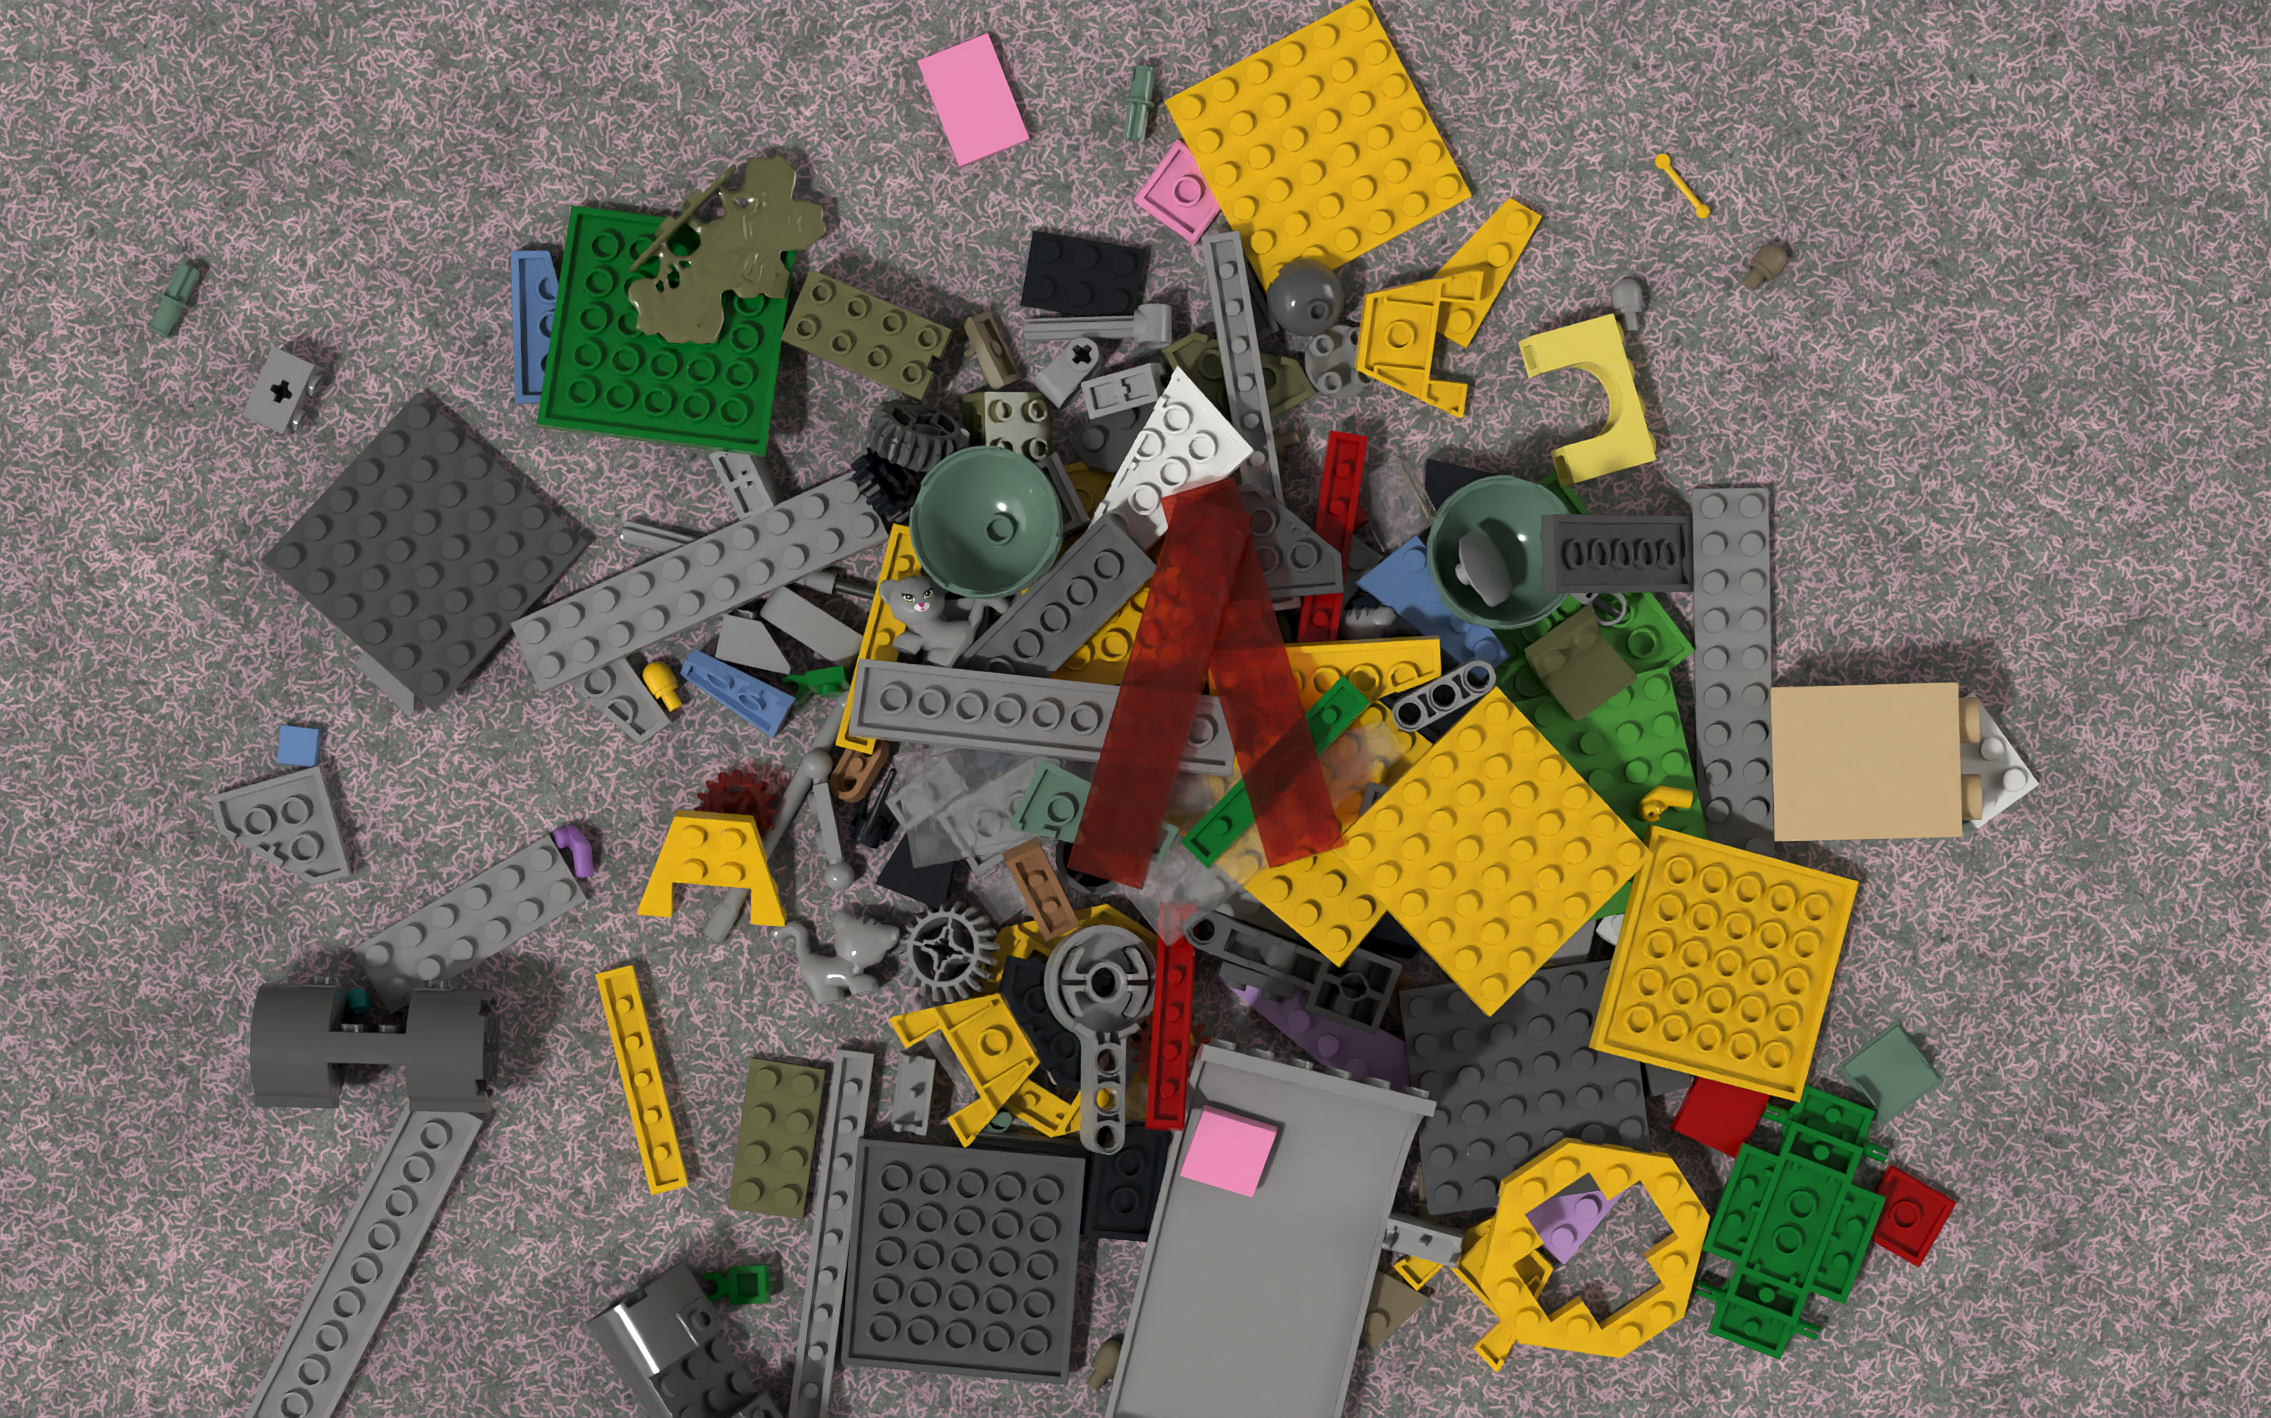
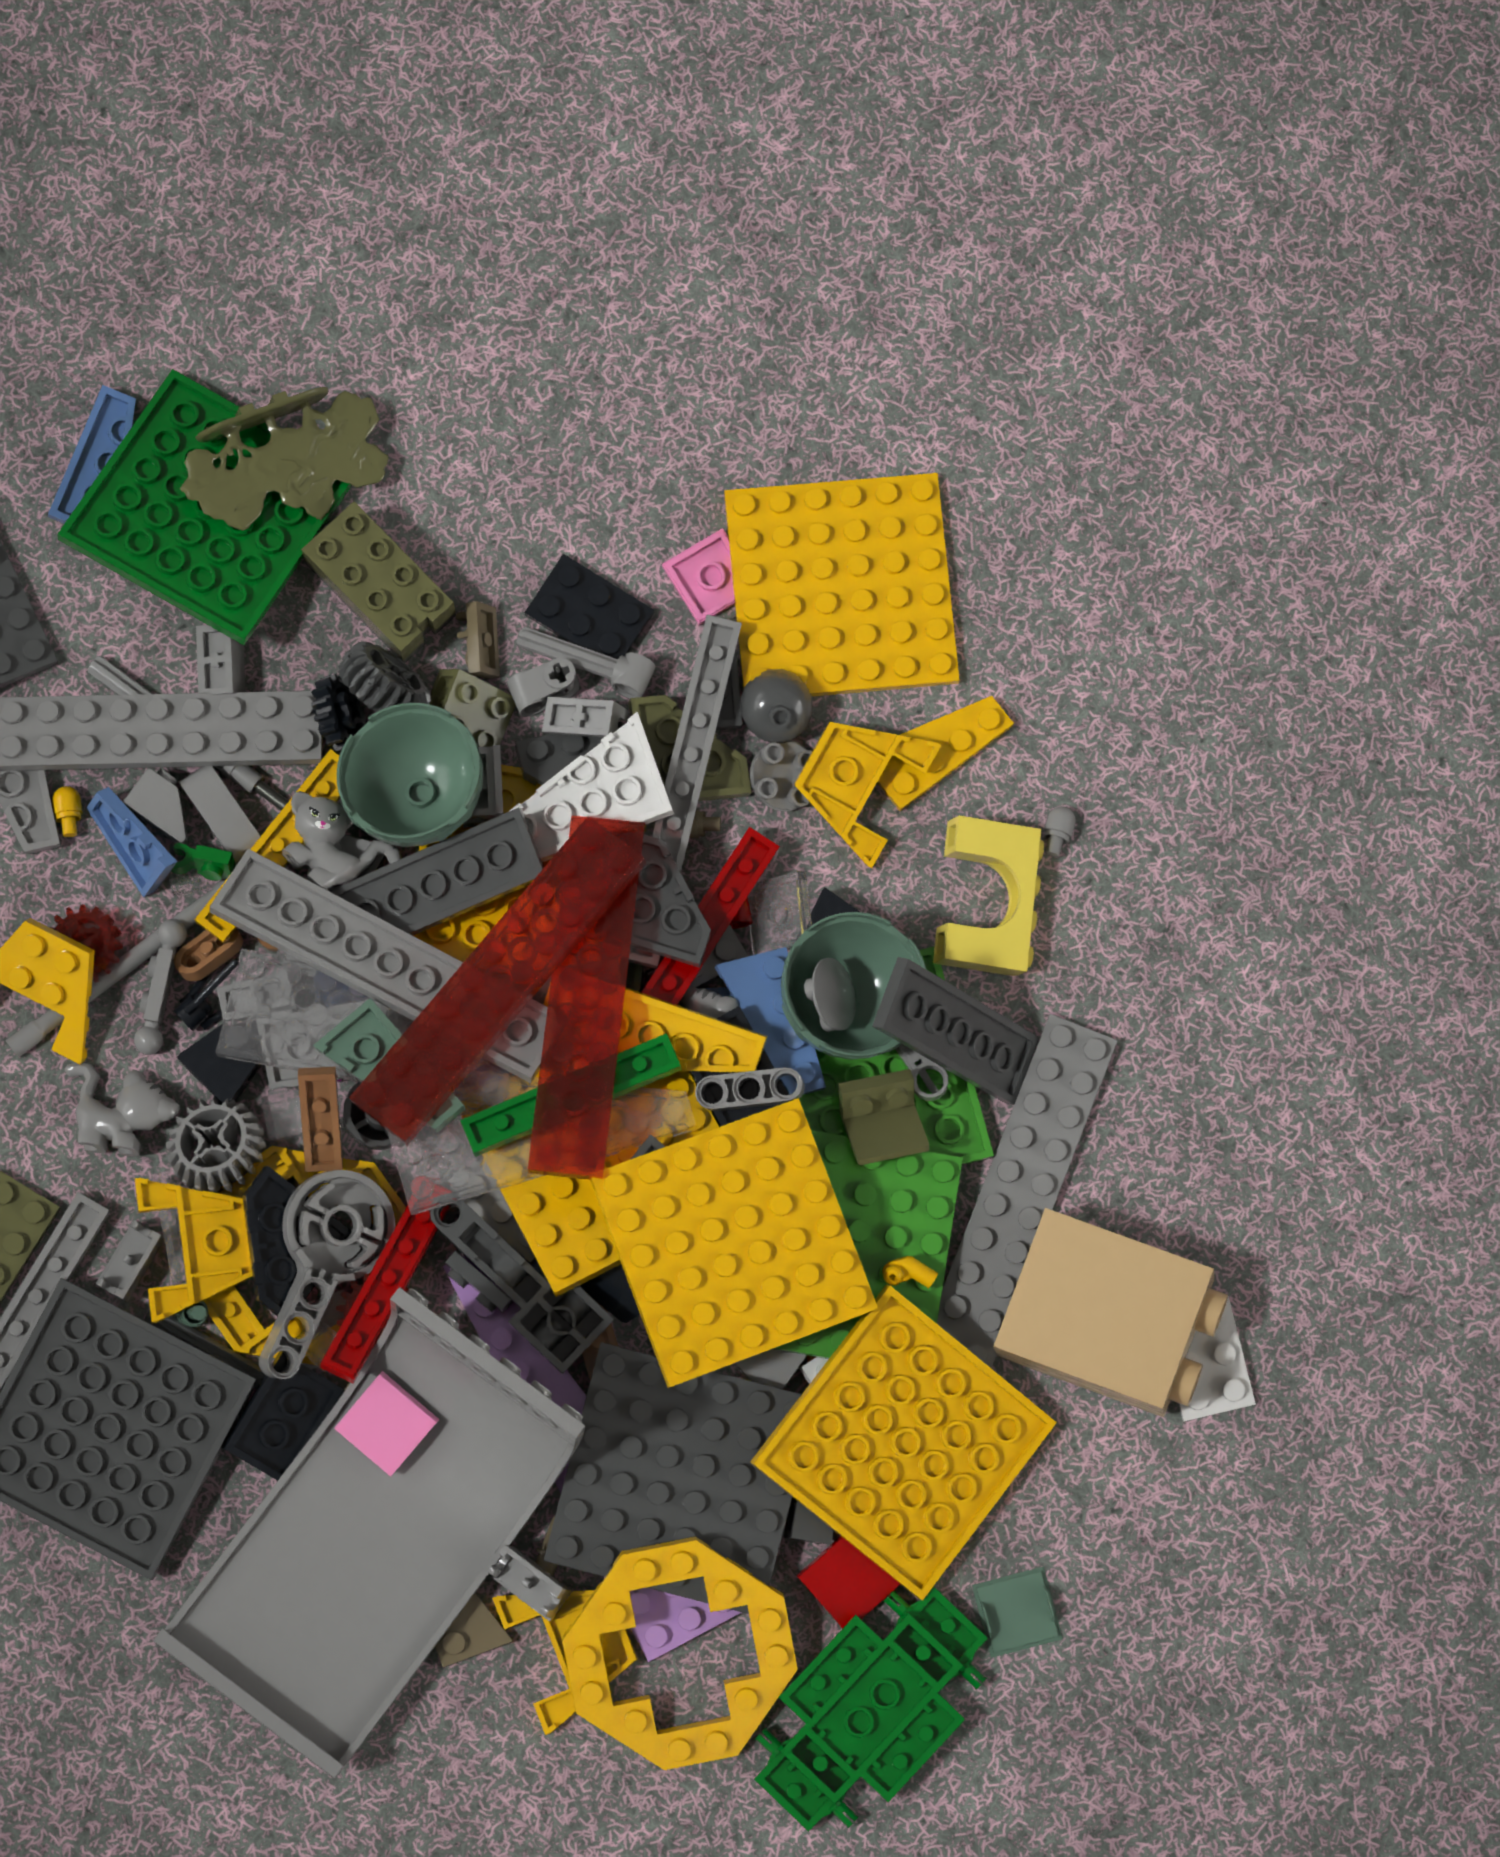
camera: 20 degrees right, 10 degrees down
bright pink tile [918,33,1030,168] -> none
dark tan cylinder [1086,1340,1122,1392] -> none
sand green axle [1123,65,1157,143] -> none
yellow hinge [1655,154,1710,219] -> none
dark tan cylinder [1742,244,1787,292] -> none
red tile [1870,1163,1957,1268] -> none

